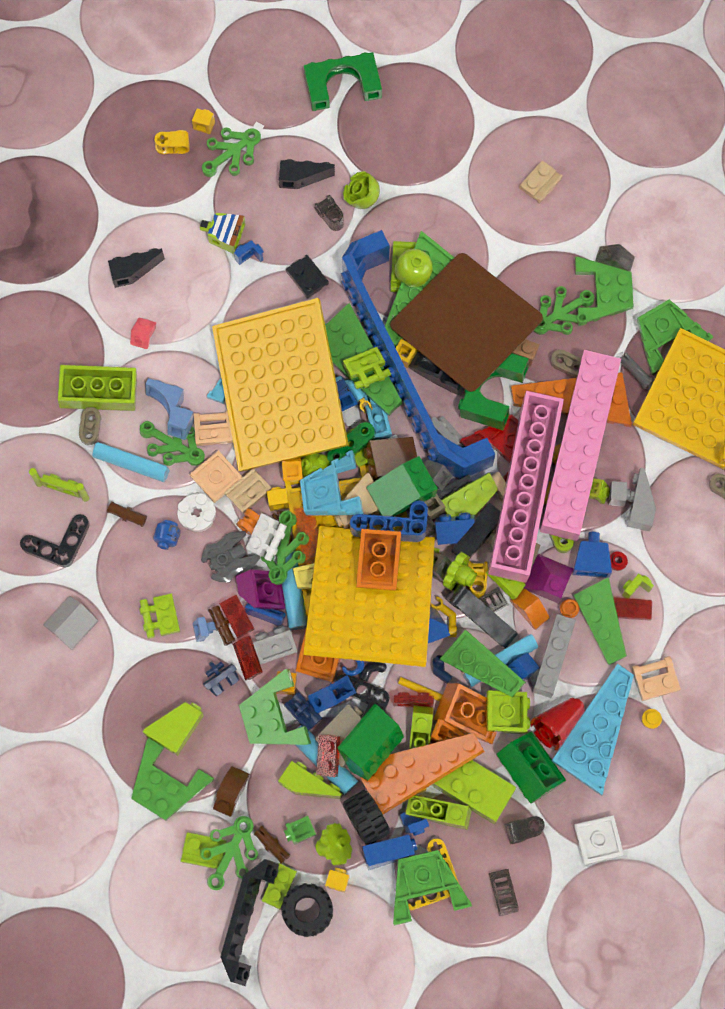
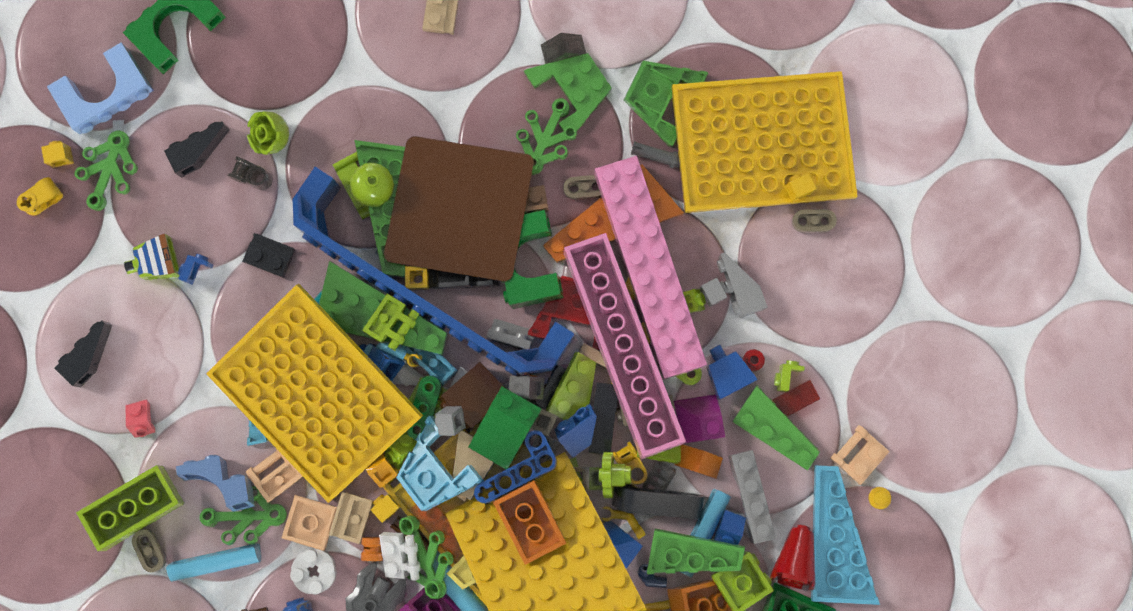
camera: 30 degrees left, 10 degrees up
orange plate [560,599,579,618] -> none
none -> light blue arch [47,42,154,134]
none -> light grey plate [435,406,465,436]

